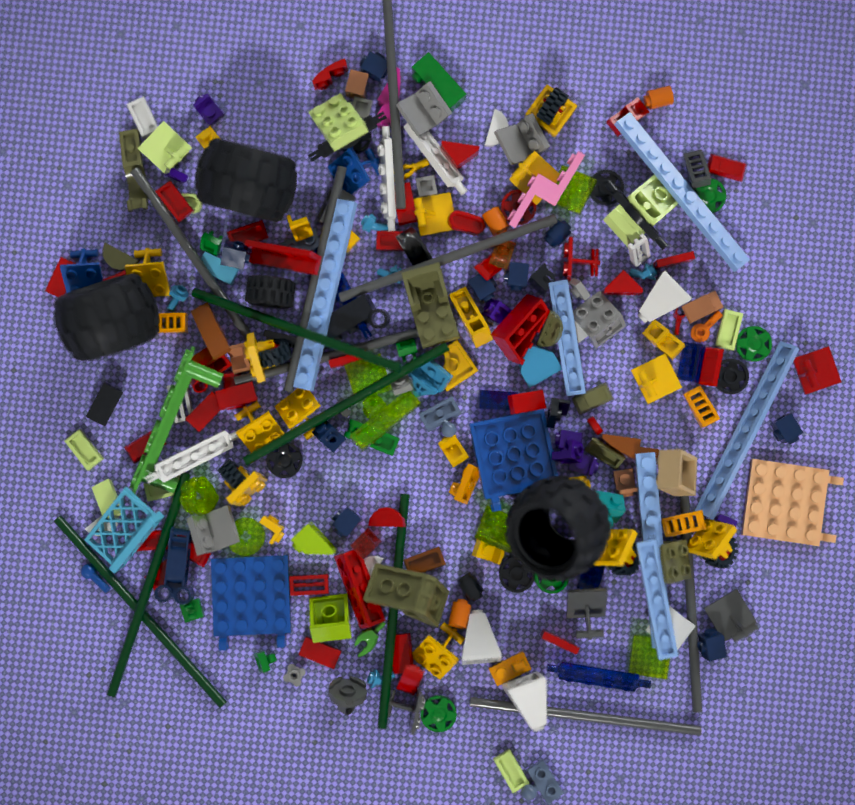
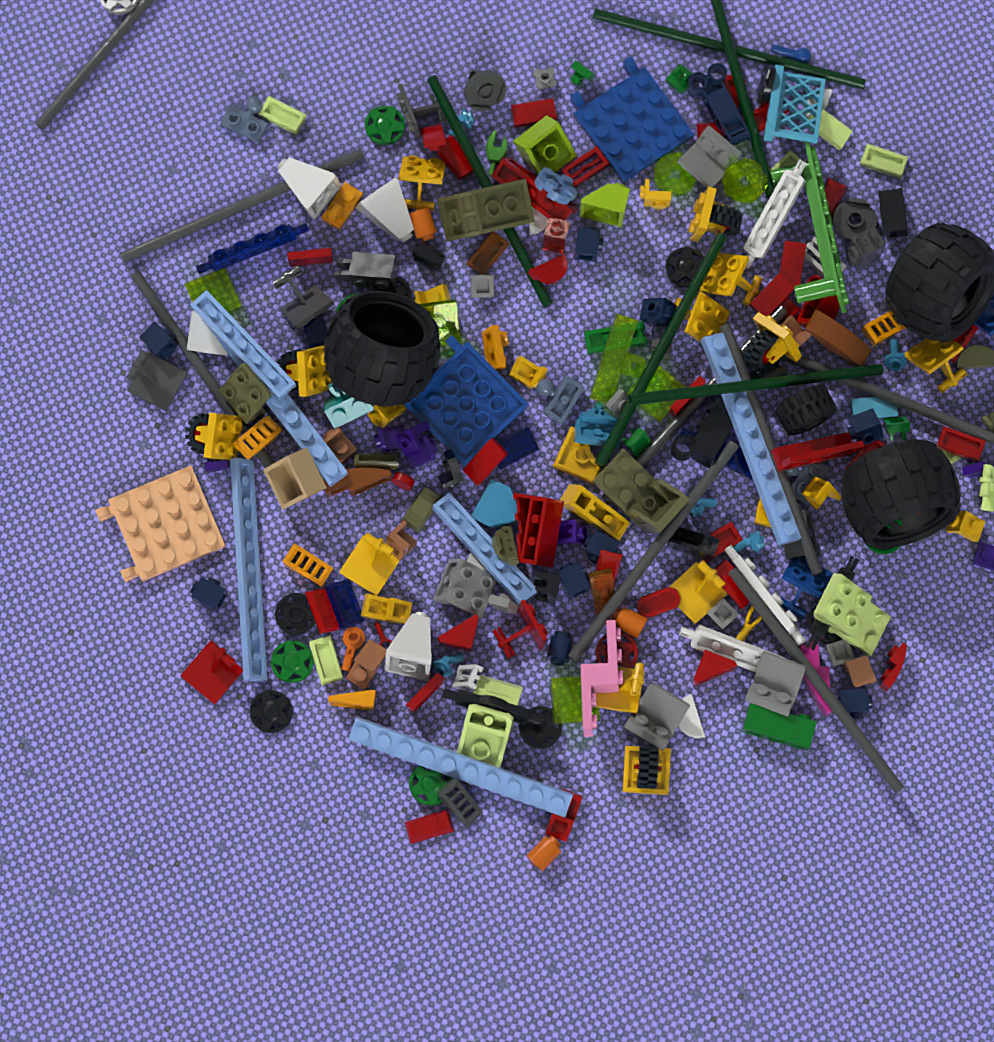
camera: 145 degrees right, 10 degrees down
none -> black wheel [250,690,293,733]
none -> light orange slope [328,690,377,711]
none -> dark grey hinge [334,252,400,290]
none -> nougat panel [385,520,417,561]
none -> light grey plate [470,274,494,298]
none -> medium blue plate [535,167,577,204]
none -> black wheel [756,64,776,105]
none -> dark grey plate [832,198,877,242]
none -> dark grey hinge [846,226,886,271]

